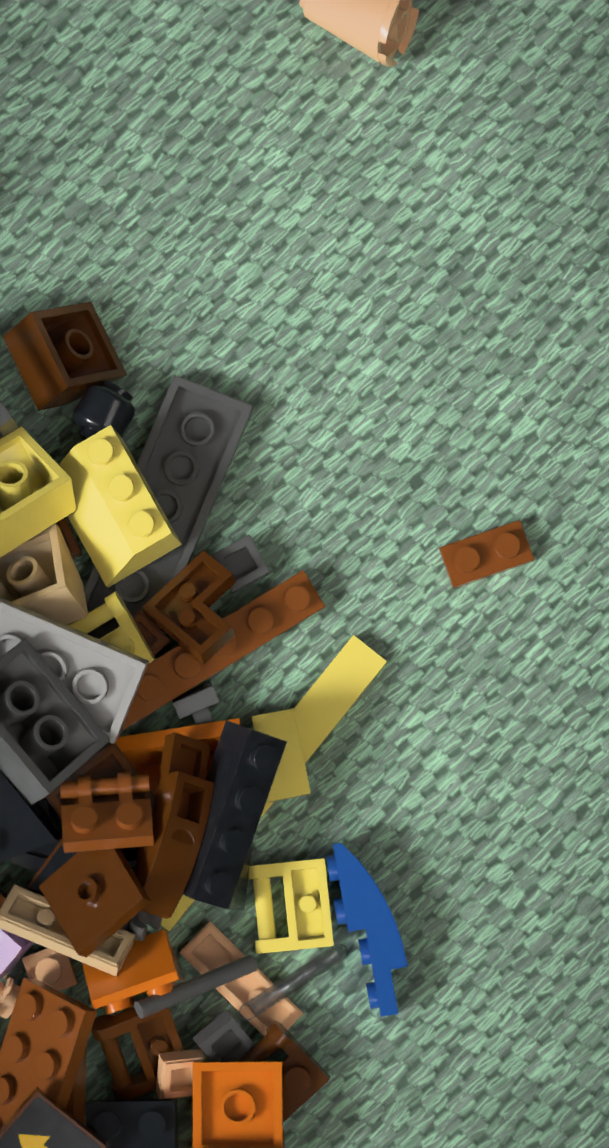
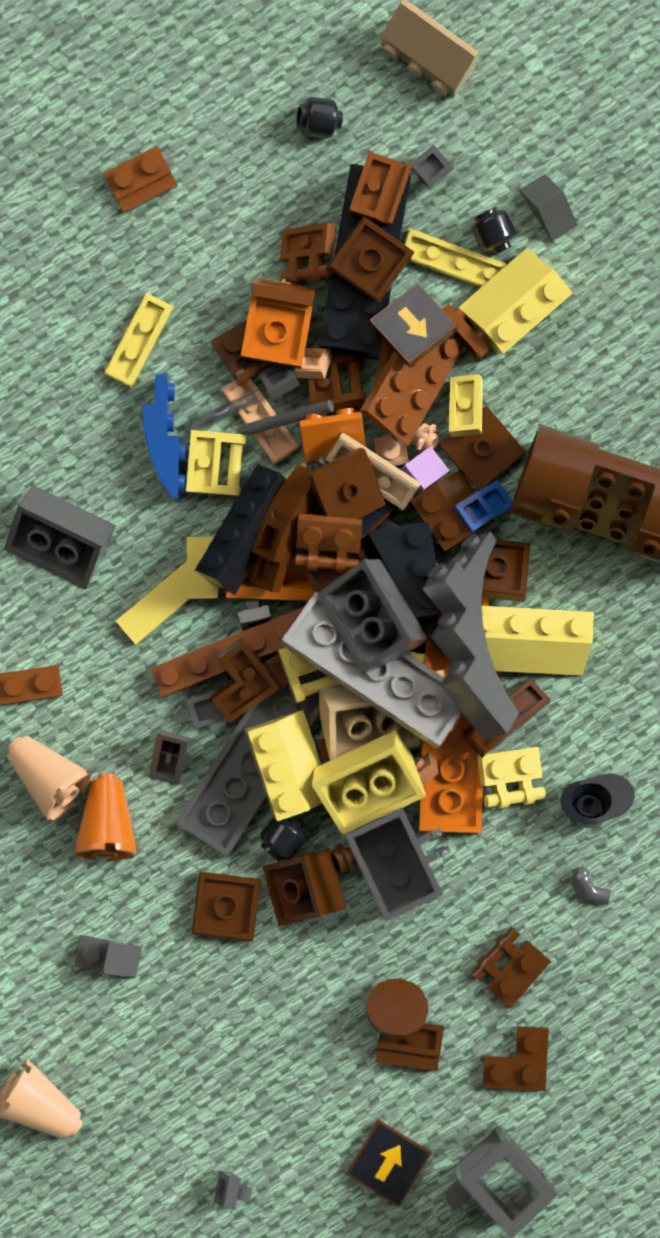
camera: 175 degrees left, 5 degrees up
none -> dark grey slope [4,485,116,589]
none -> light nougat cone [7,736,93,820]
none -> orange cone [74,774,137,861]
none -> dark grey slope [74,935,142,977]
none -> light yellow tile [104,293,173,389]
none -> dark grey slope [149,730,191,785]
none -> reddish brown plate [191,871,261,941]
none -> reddish brown plate [331,843,356,874]

